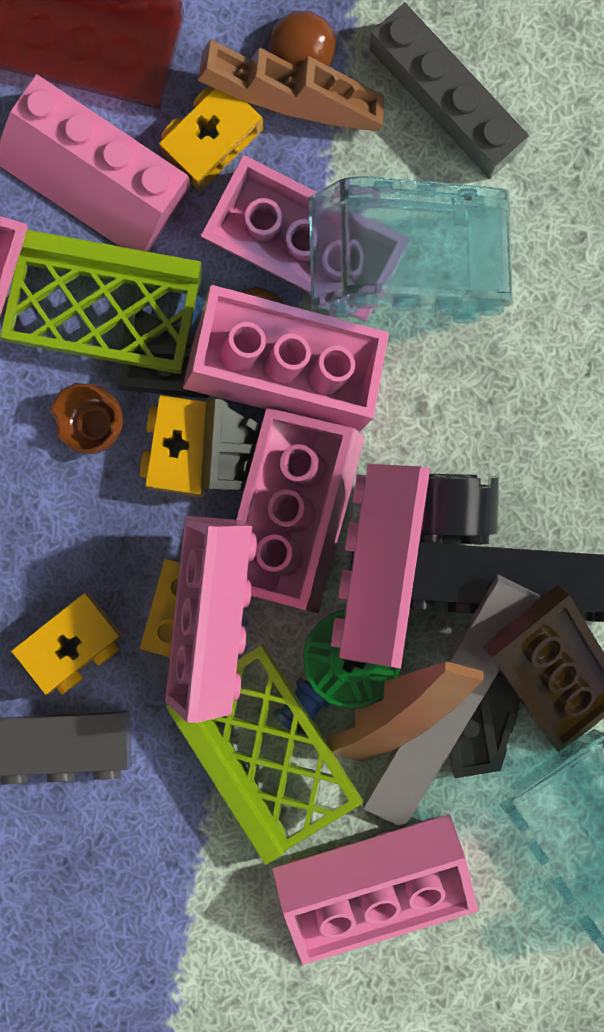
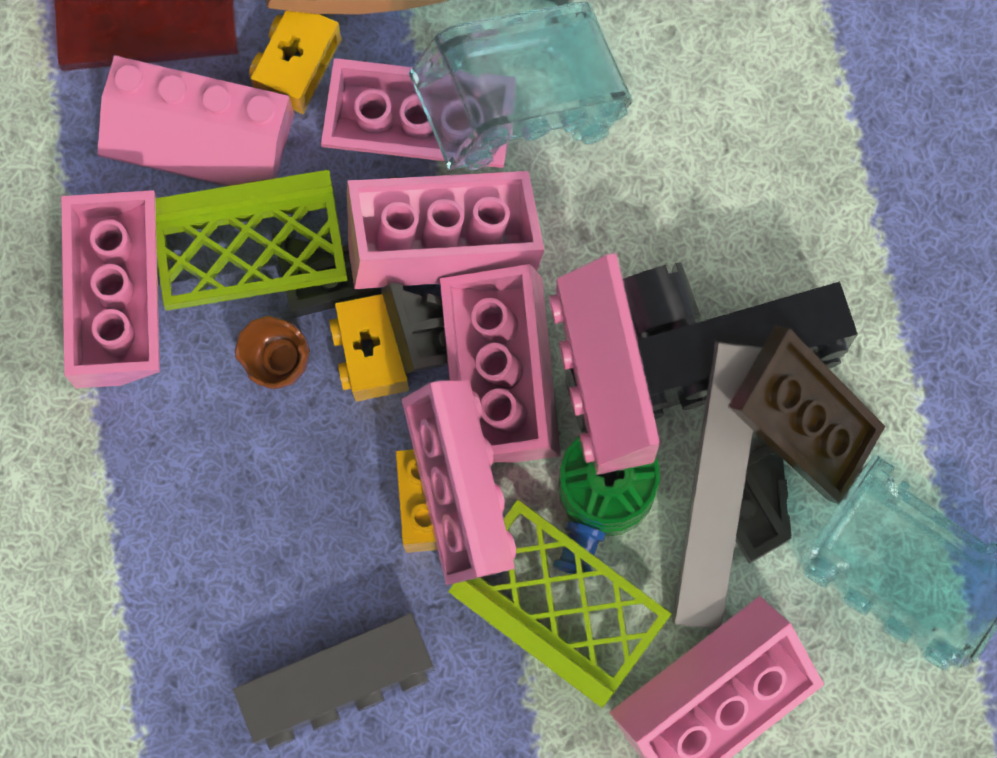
camera: 20 degrees left, 10 degrees down
yellow brick [12,593,123,695] -> none
medium nougat slope [326,661,484,762] -> none

